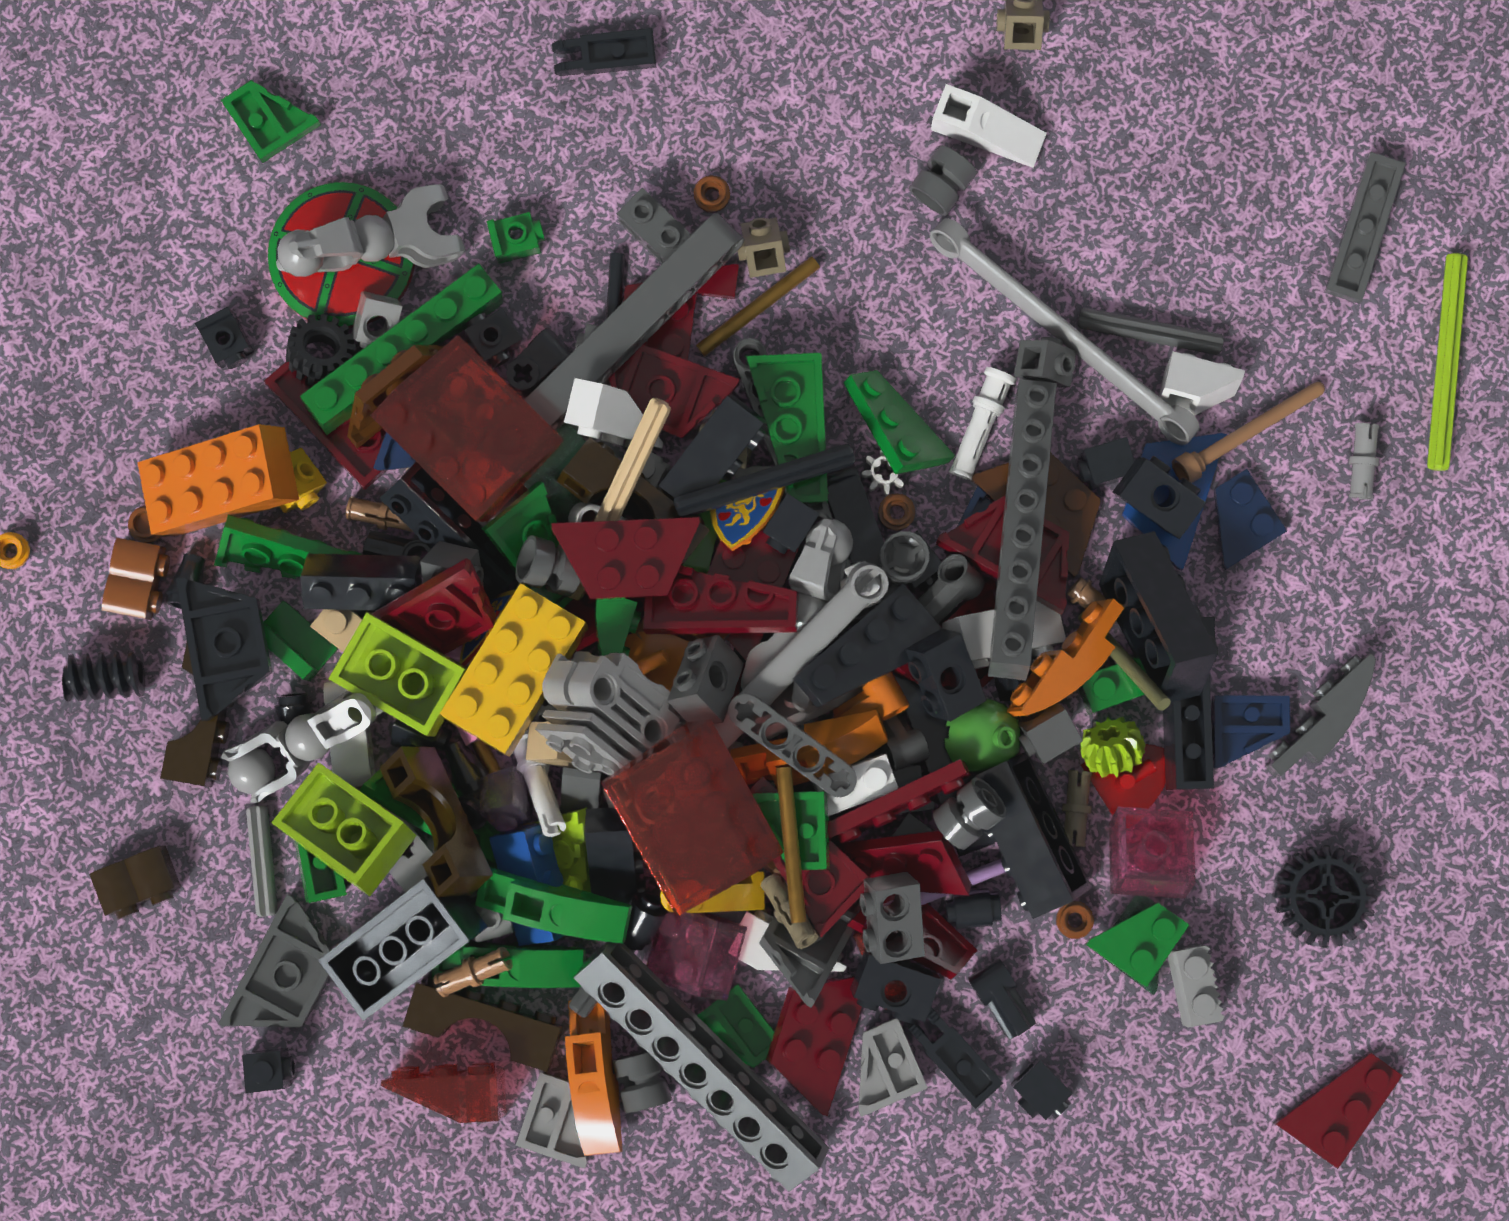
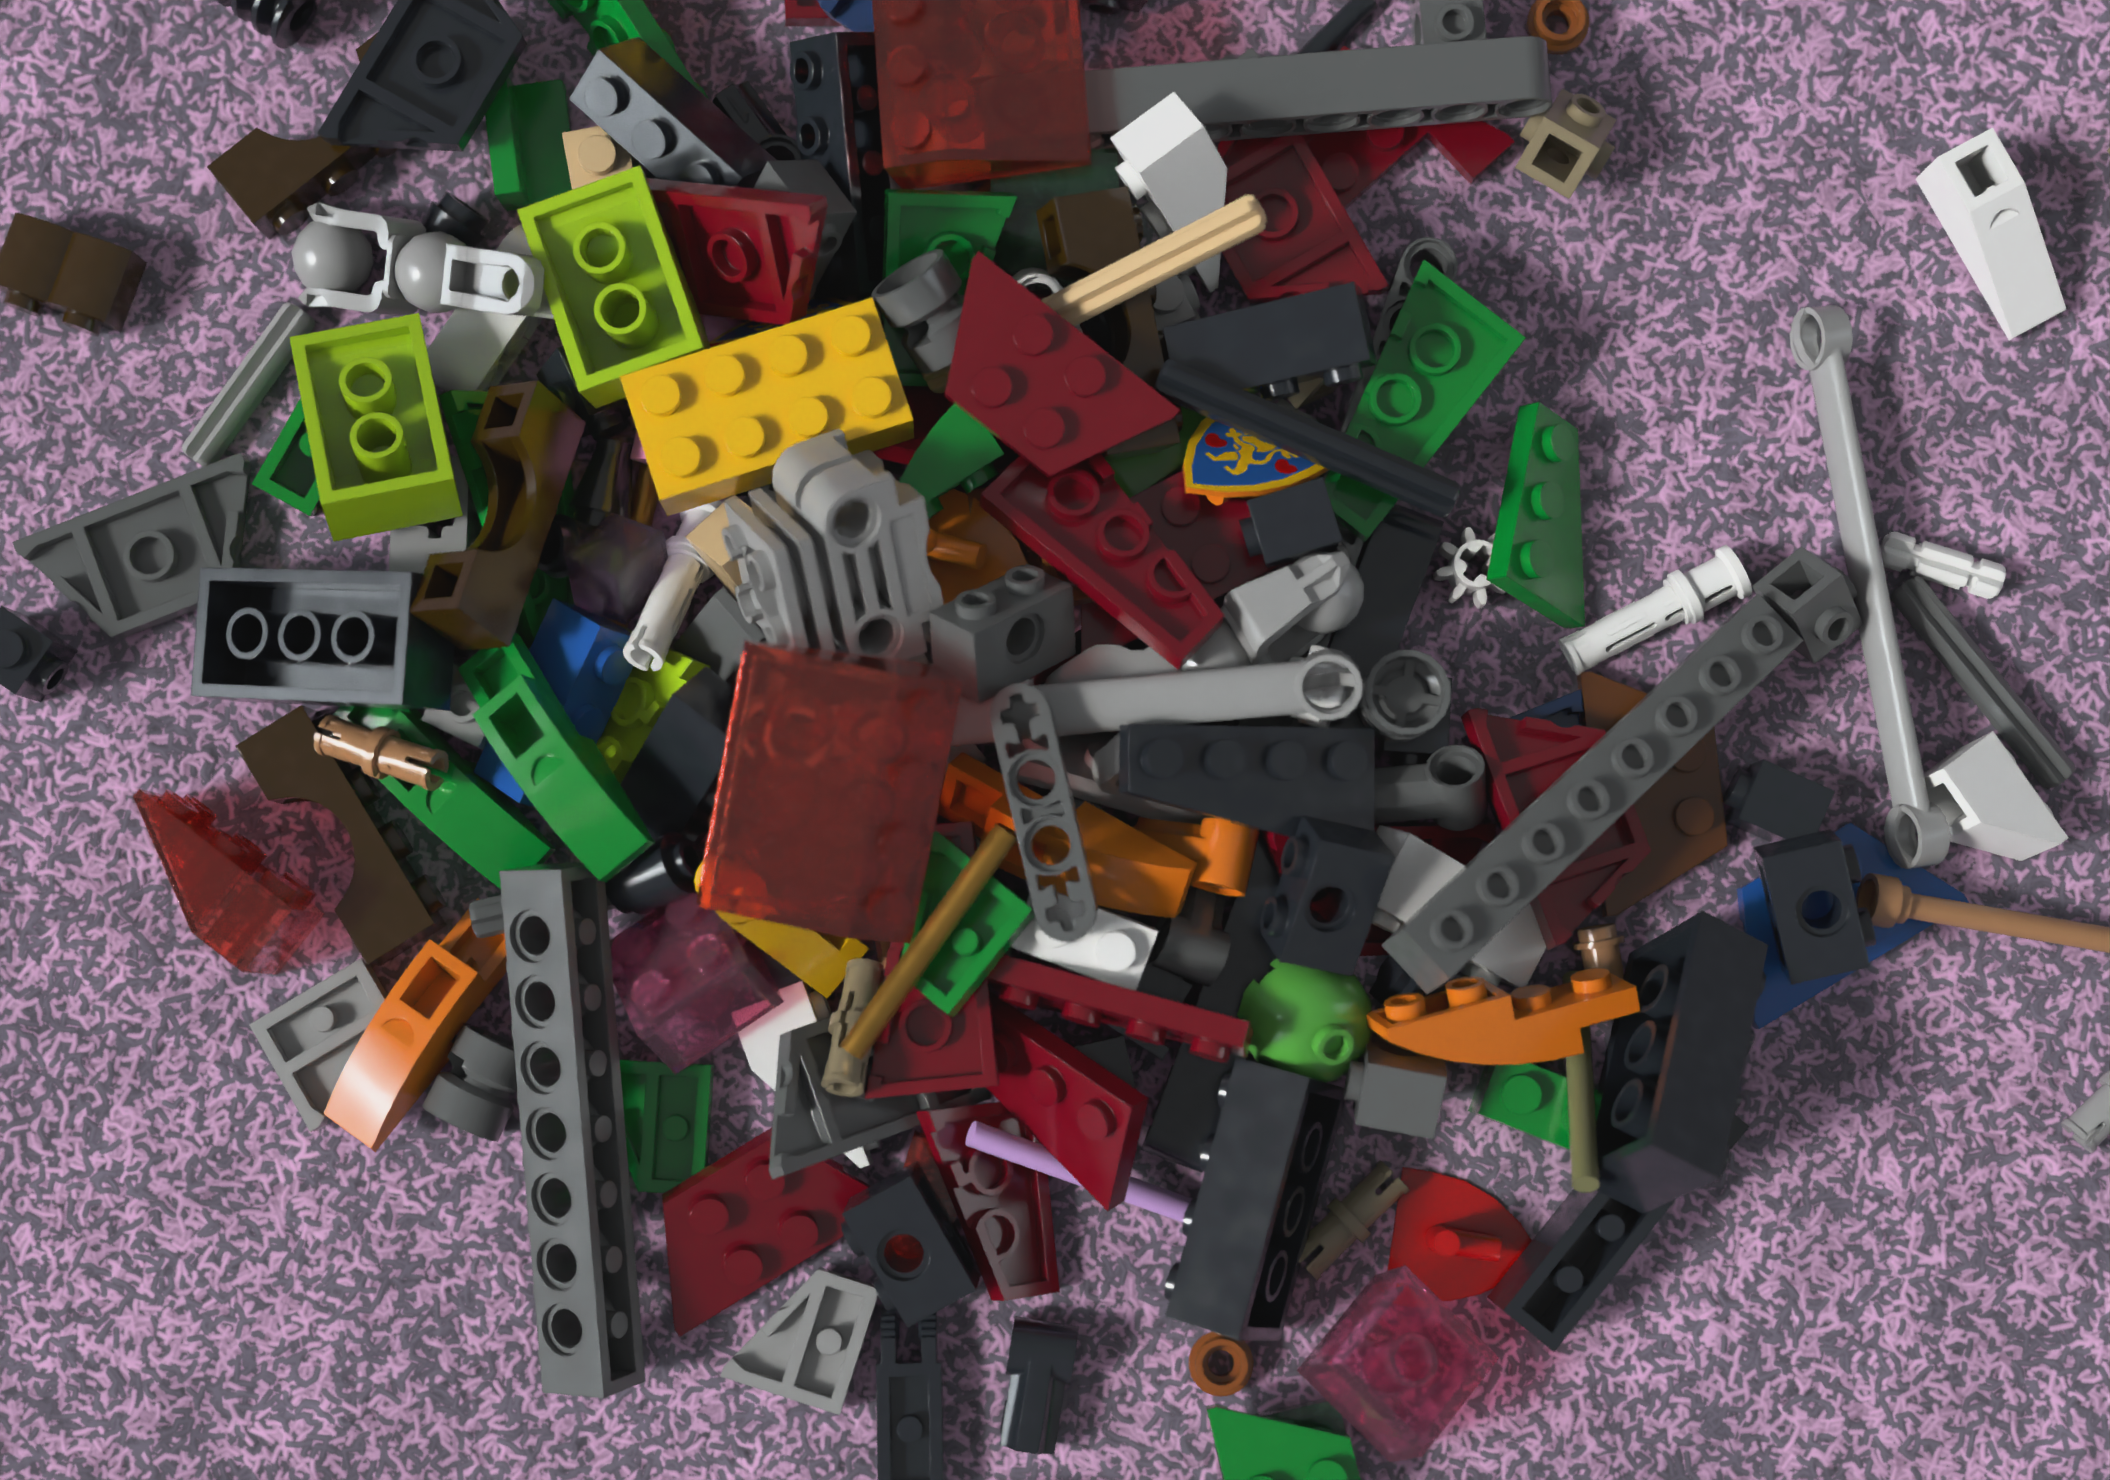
camera: 35 degrees right, 0 degrees up
medium nougat pin [346,496,413,532] -> none
black piece [506,327,573,397] -> none
pearl gold bar [695,256,820,357] -> none
dark grey brick [860,872,925,964] -> none
dark orange plate [878,493,915,531] -> none
dark grey wheel [909,145,977,216] -> none
dark grey wheel [933,777,1007,850] -> none
black brick [946,888,1002,929] -> none
lime gear [1080,716,1145,778] -> none
dark blue wing [1212,695,1290,768] -> none
dark blue wing [1214,469,1287,570] -> none
dark grey slope [1265,653,1376,777] -> none
none -> white axle [1880,532,2006,599]

